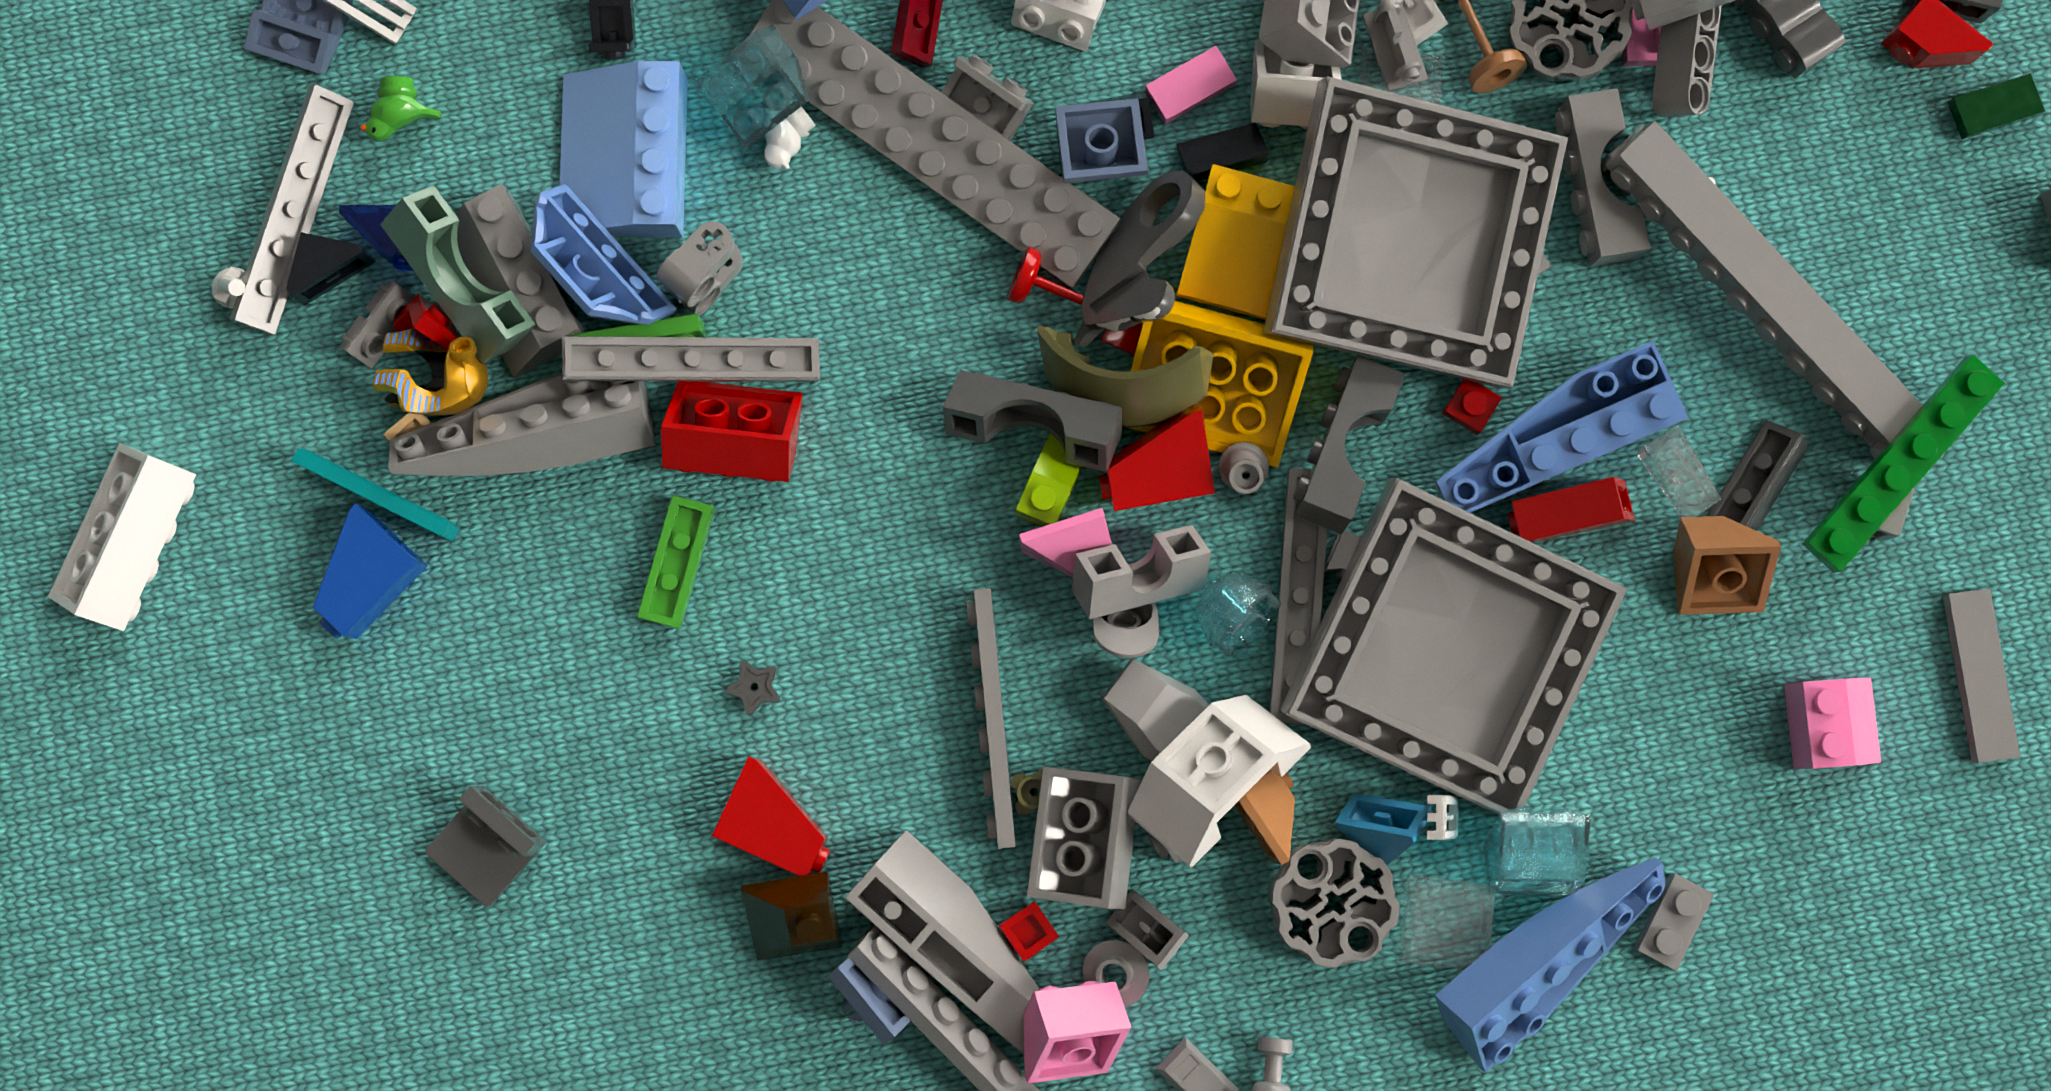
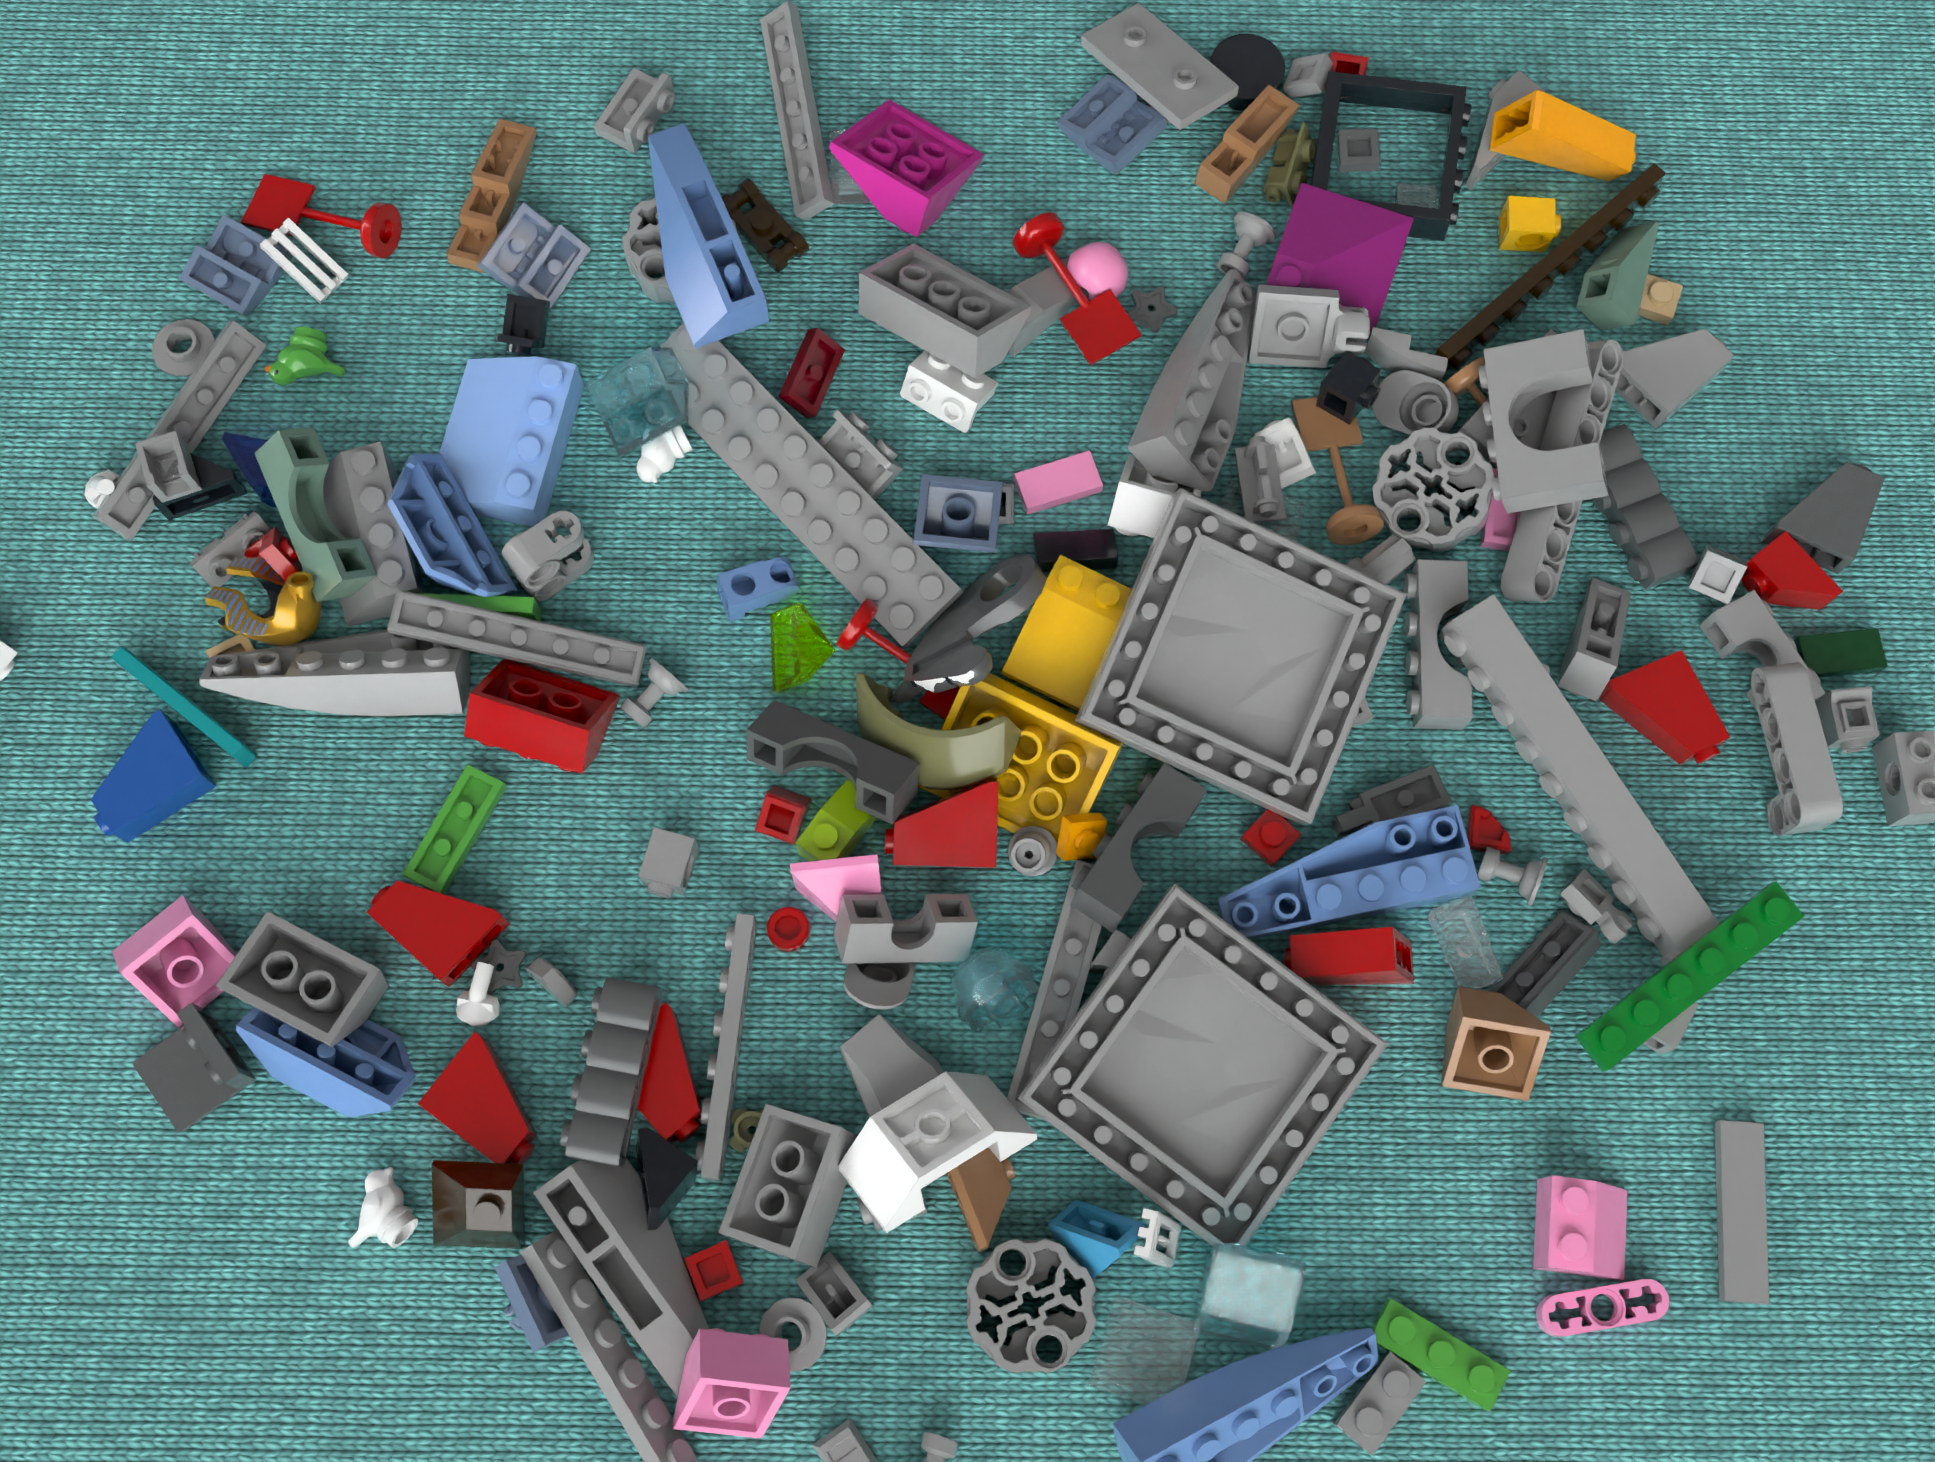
camera: 10 degrees right, 10 degrees down
none -> bright pink slope [112,895,237,1028]
none -> light grey window [135,430,202,503]
none -> light grey piece [152,319,215,377]
none -> light grey slope [216,911,389,1047]
none -> medium blue wedge [236,1007,416,1117]
none -> white animal [348,1167,418,1248]
none -> red slope [366,880,510,987]
none -> white plate [456,962,501,1026]
none -> light grey tile [526,958,577,1007]
none -> dark grey brick [560,977,663,1168]
none -> light grey piece [620,658,689,728]
none -> black slope [636,1128,698,1230]
none -> light grey brick [638,827,699,898]
none -> red slope [638,1002,702,1144]
none -> medium blue leg [717,557,800,622]
none -> red slope [755,786,812,845]
none -> red tile [767,907,810,952]
none -> clear neon green slope [770,603,835,693]
none -> light orange plate [1056,813,1107,861]
none -> dark grey hinge [1331,765,1452,838]
none -> light grey piece [1346,534,1416,584]
none -> bright green plate [1372,1298,1511,1412]
none -> red tile [1467,805,1511,855]
none -> light grey piece [1477,846,1548,906]
none -> bright pink beam [1536,1279,1669,1337]
none -> light grey slope [1557,577,1631,701]
none -> light grey plate [1560,869,1634,944]
none -> red slope [1599,650,1731,765]
none -> light grey brick [1688,544,1747,604]
none -> light grey arch [1699,590,1825,710]
none -> light grey beam [1751,662,1843,836]
none -> light grey window [1815,687,1880,753]

